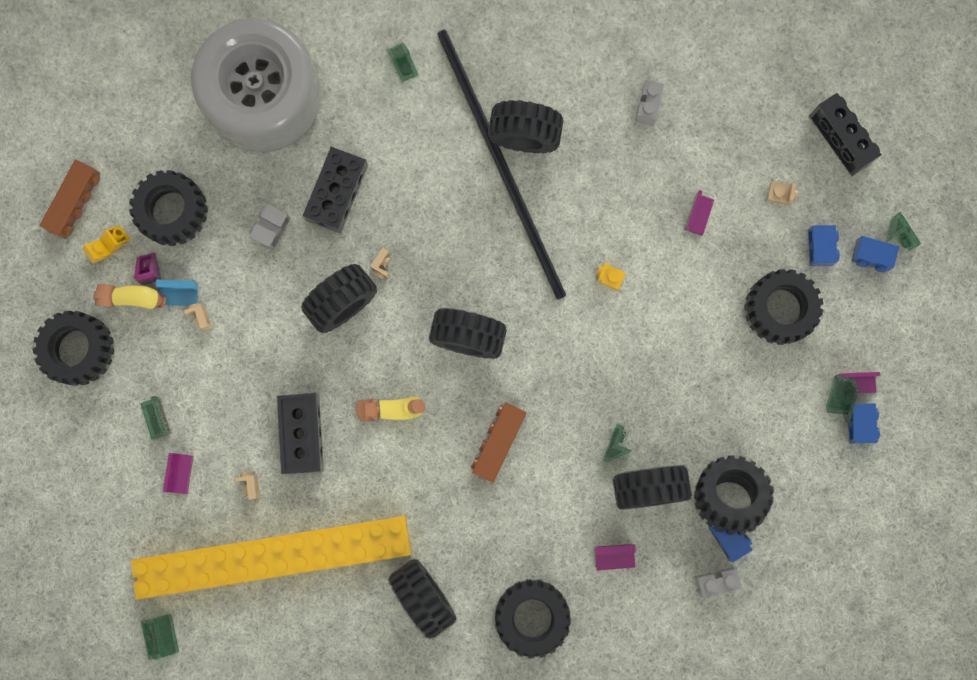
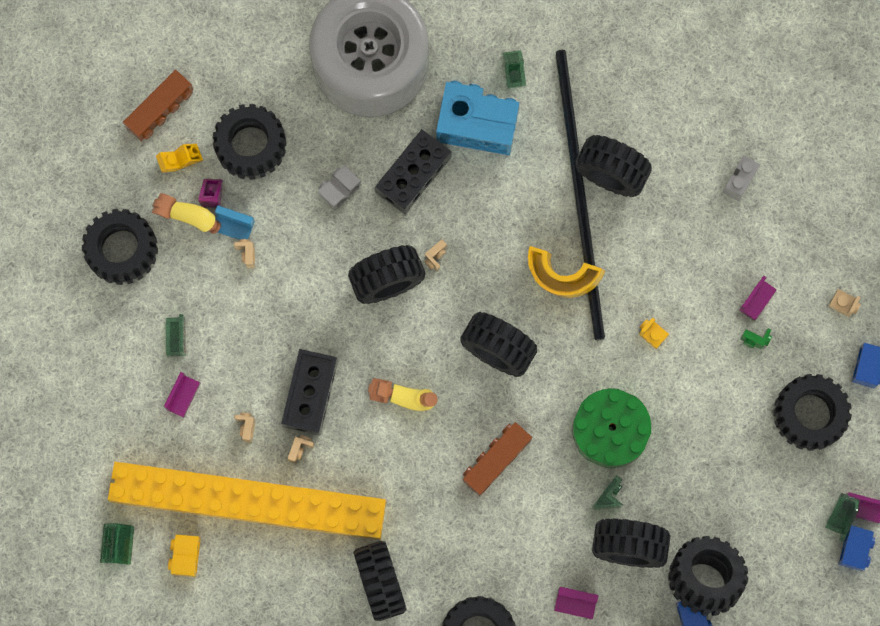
camera: 15 degrees right, 5 degrees down
none -> yellow brick [168,534,201,577]
none -> tan bracket [288,435,314,463]
none -> dark azure piece [436,81,520,156]
none -> yellow brick [528,246,605,298]
none -> green piece [572,388,652,469]
none -> green bracket [740,328,772,349]

